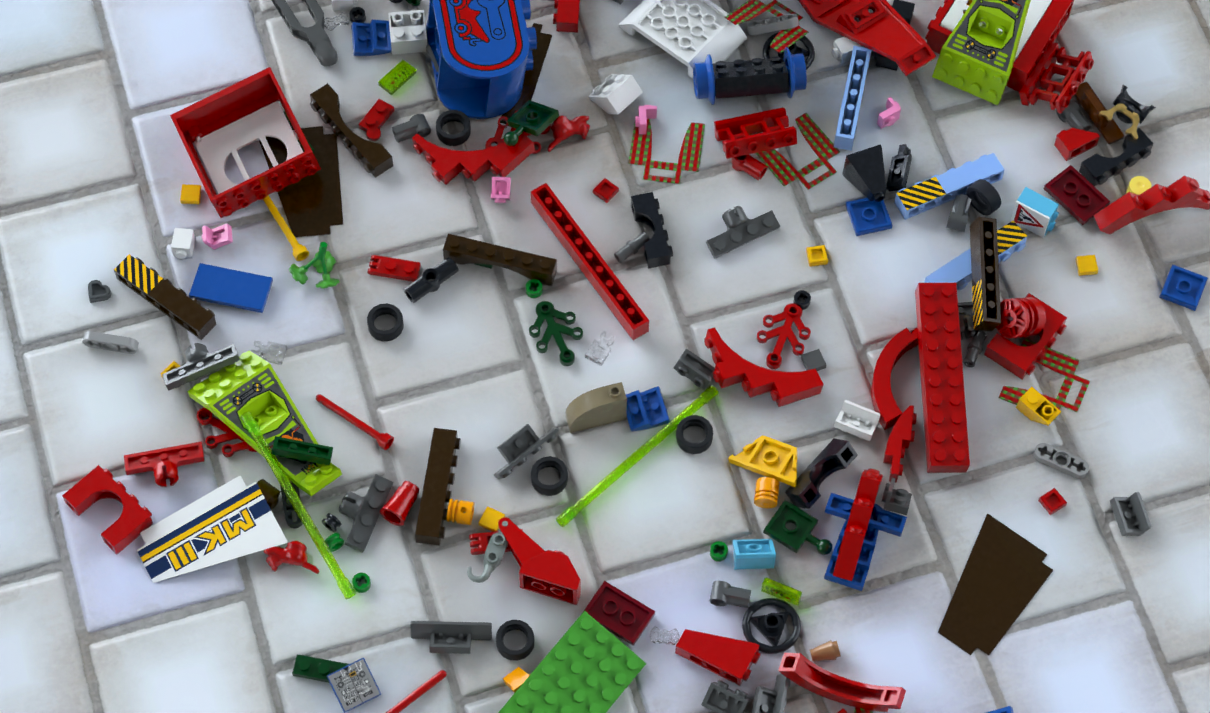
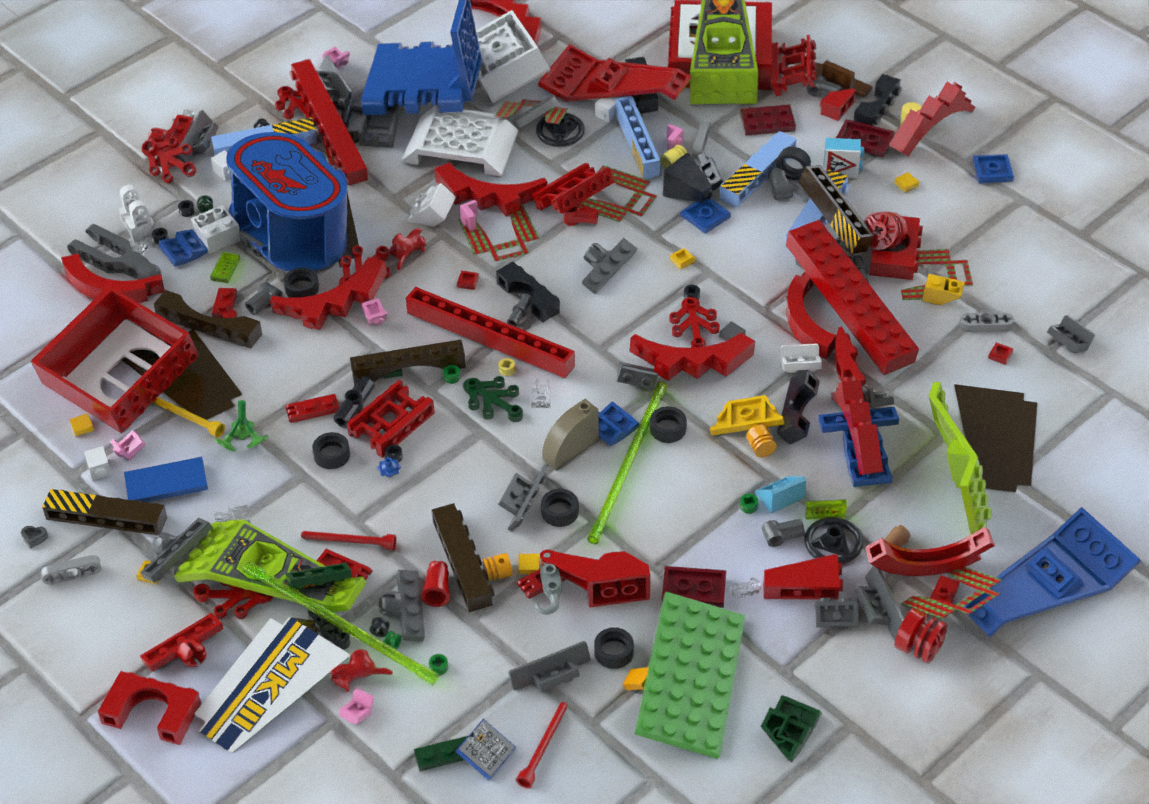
camera: 25 degrees left, 15 degrees down
dark green plate [504,100,559,146] -> none
black brick [693,47,807,105] -> none
dark green plate [763,500,832,555] -> none
helmet [1099,84,1156,140] -> none
none -> red arch [61,253,165,303]
none -> red hinge [316,549,373,581]
none -> bright pink bracket [339,689,374,725]
none -> red fence [347,380,435,458]
none -> blue plant [377,457,401,477]
none -> black bush [385,445,403,463]
none -> red arch [434,162,548,217]
none -> light yellow bush [498,358,516,376]
none -> light yellow piece [660,145,687,169]
none -> light grey beam [692,121,711,159]
none -> dark red plate [740,104,796,136]
none -> lime wing [928,382,992,535]

